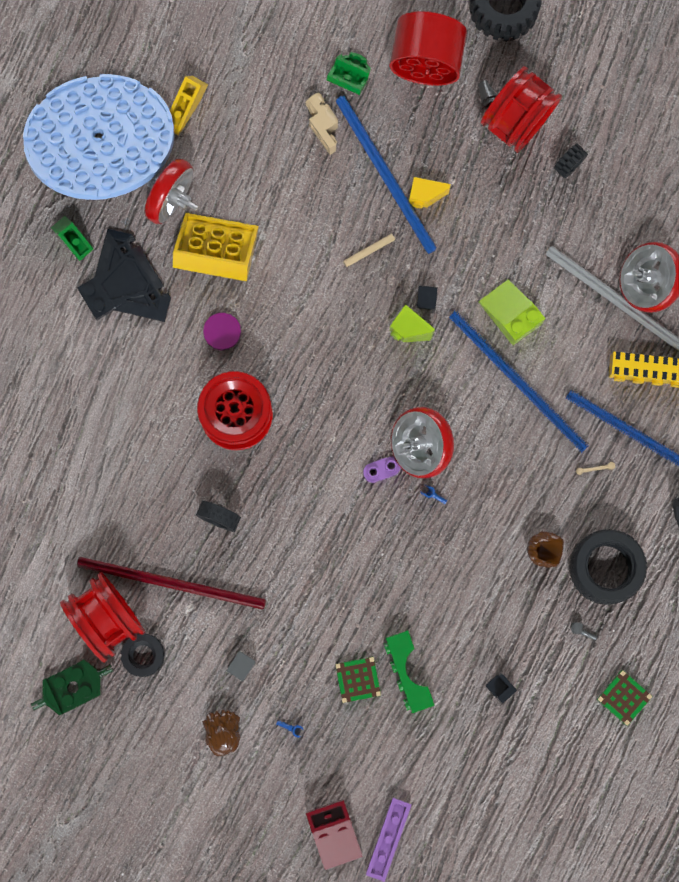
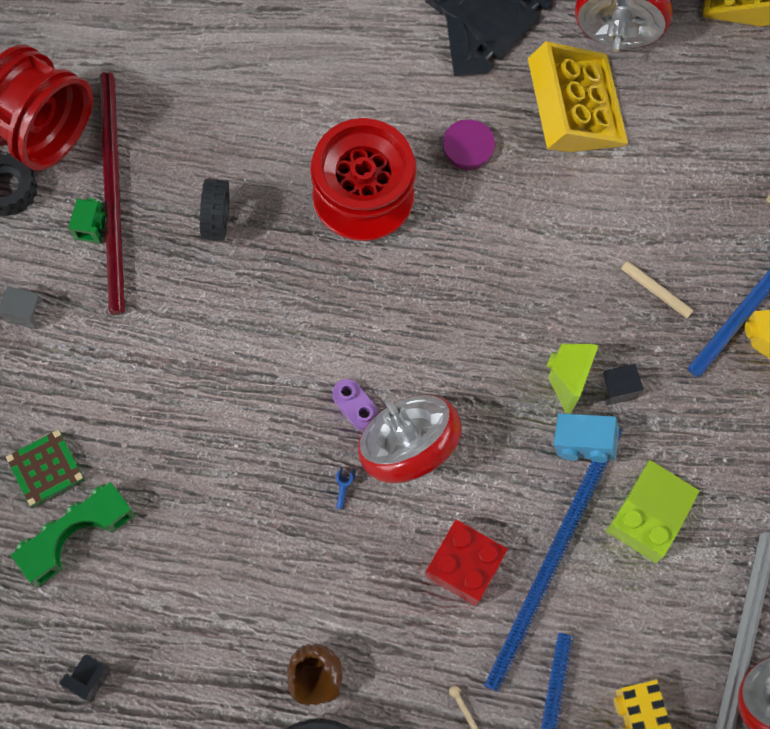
camera: 70 degrees right, 10 degrees down
none -> green brick [68,198,105,244]
none -> red brick [424,519,508,606]
none -> dark azure brick [554,413,619,463]

